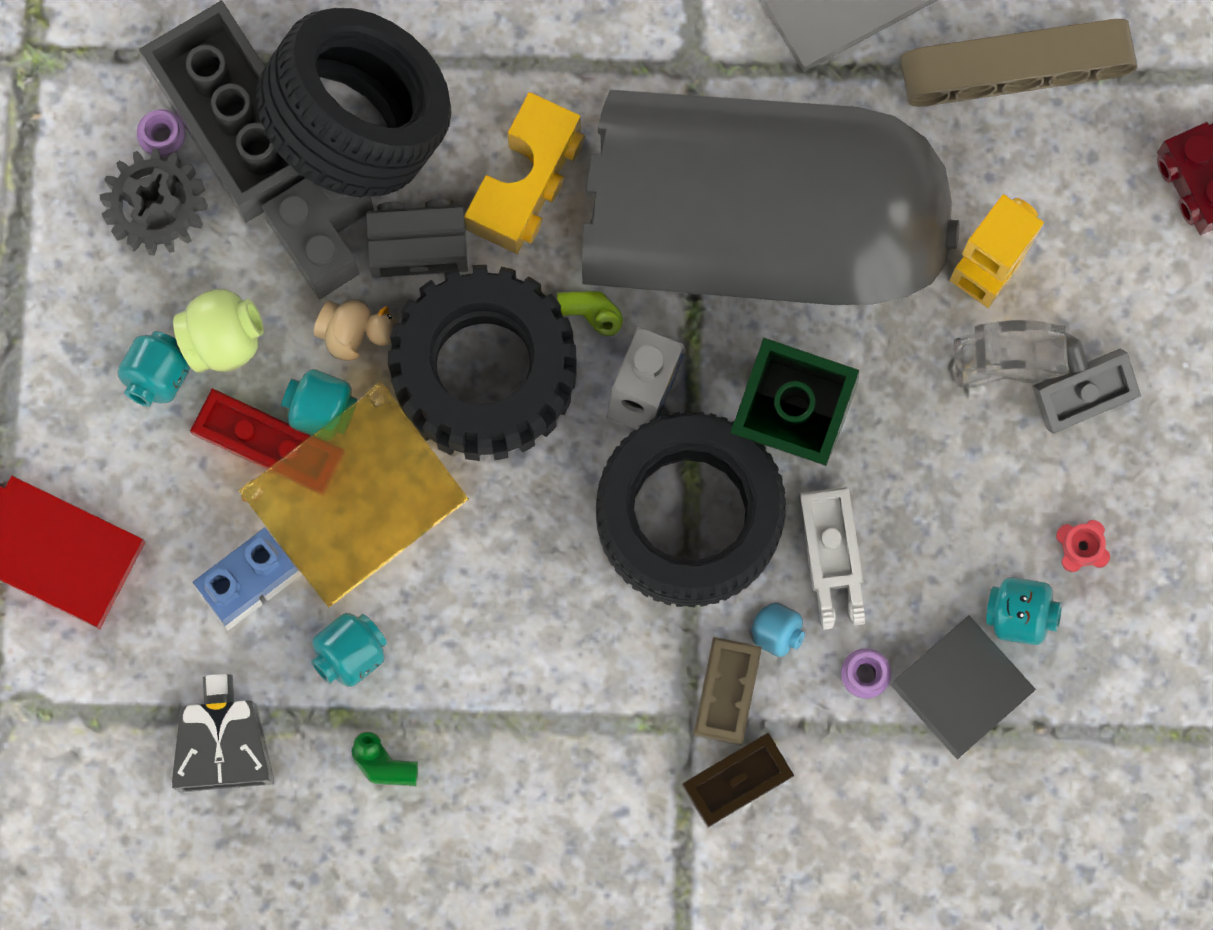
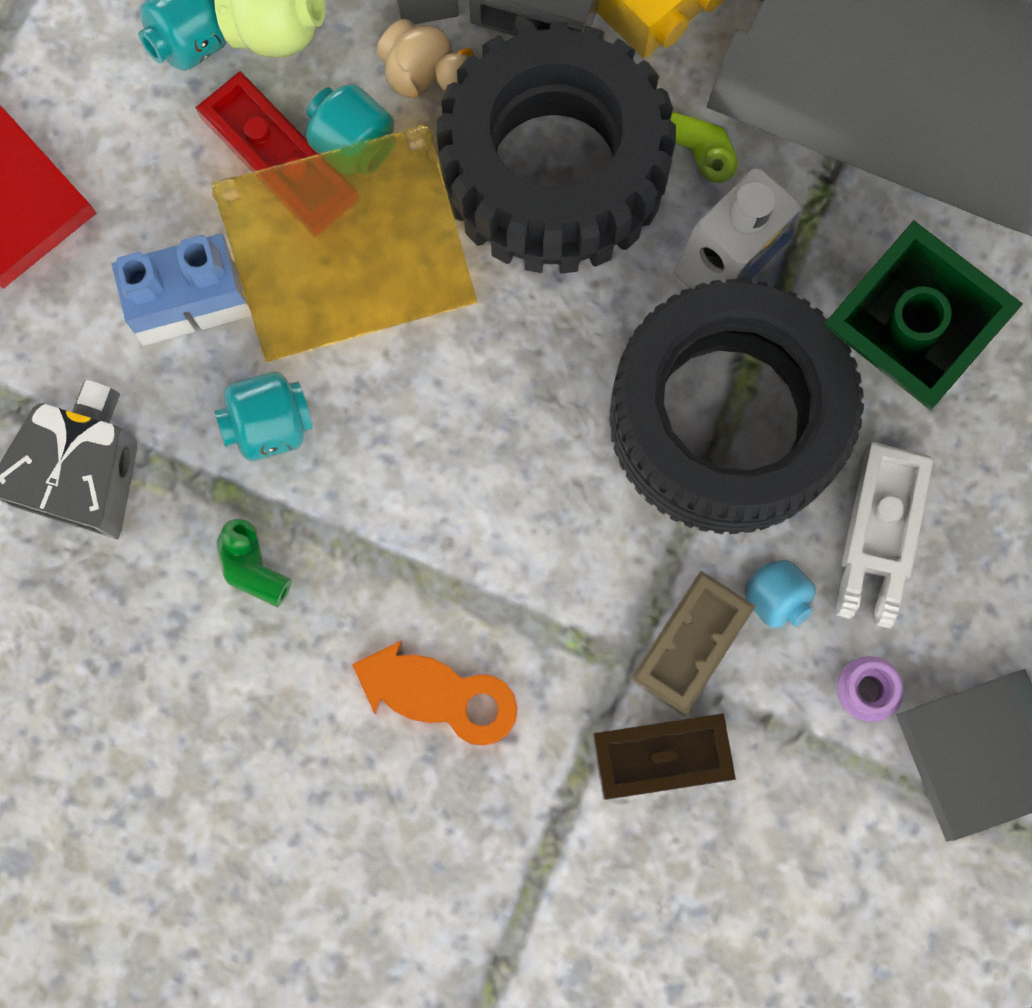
camera: 25 degrees right, 0 degrees up
none -> orange brick [352,641,518,746]

